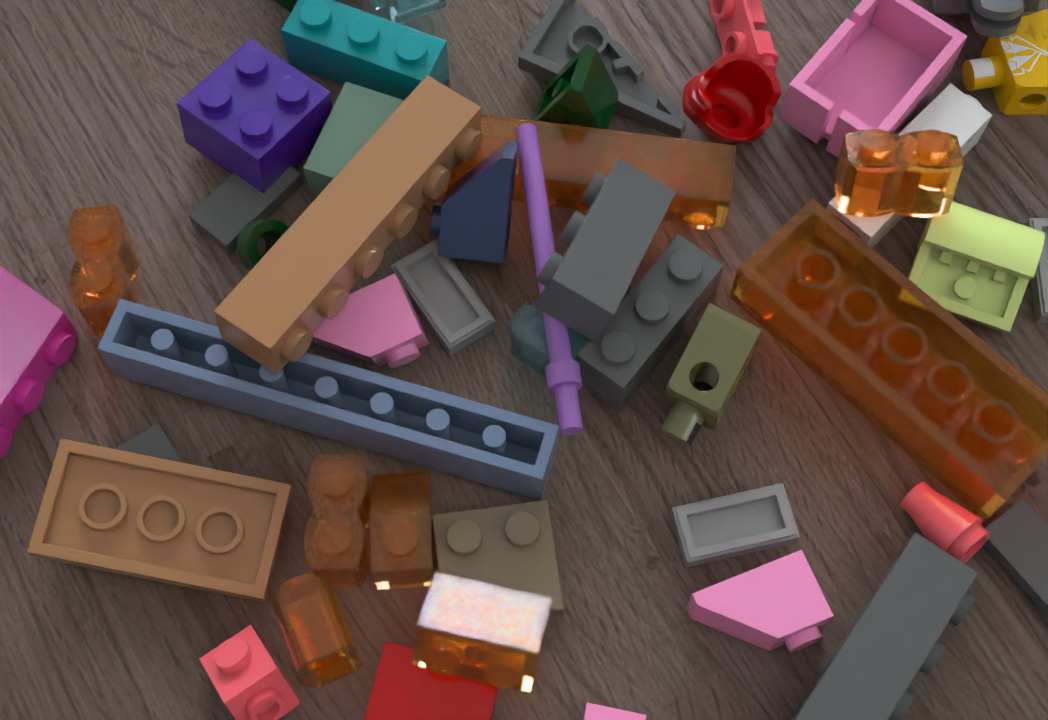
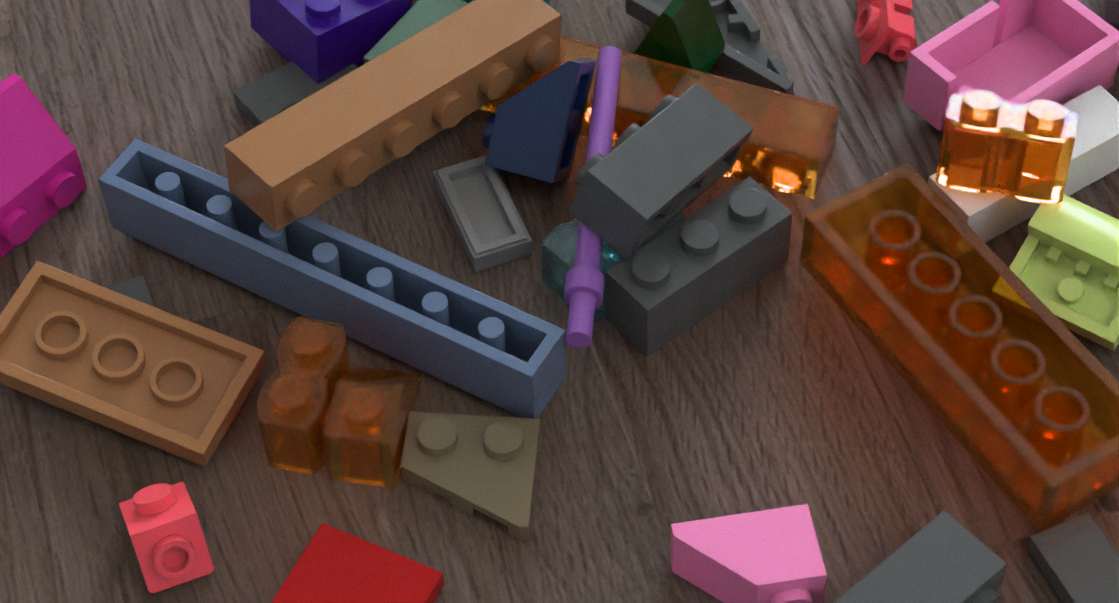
camera: 15 degrees right, 15 degrees down
clear orange brick [68,205,141,336] -> none
clear orange brick [271,573,363,688] -> none
bright pink slope [311,273,430,368] -> none
brick [412,571,552,693] -> none
olive torso [660,303,762,447] -> none
light grey tile [670,483,800,568] -> none
red hair [682,53,781,143] -> none
coral cone [900,481,990,564] -> none

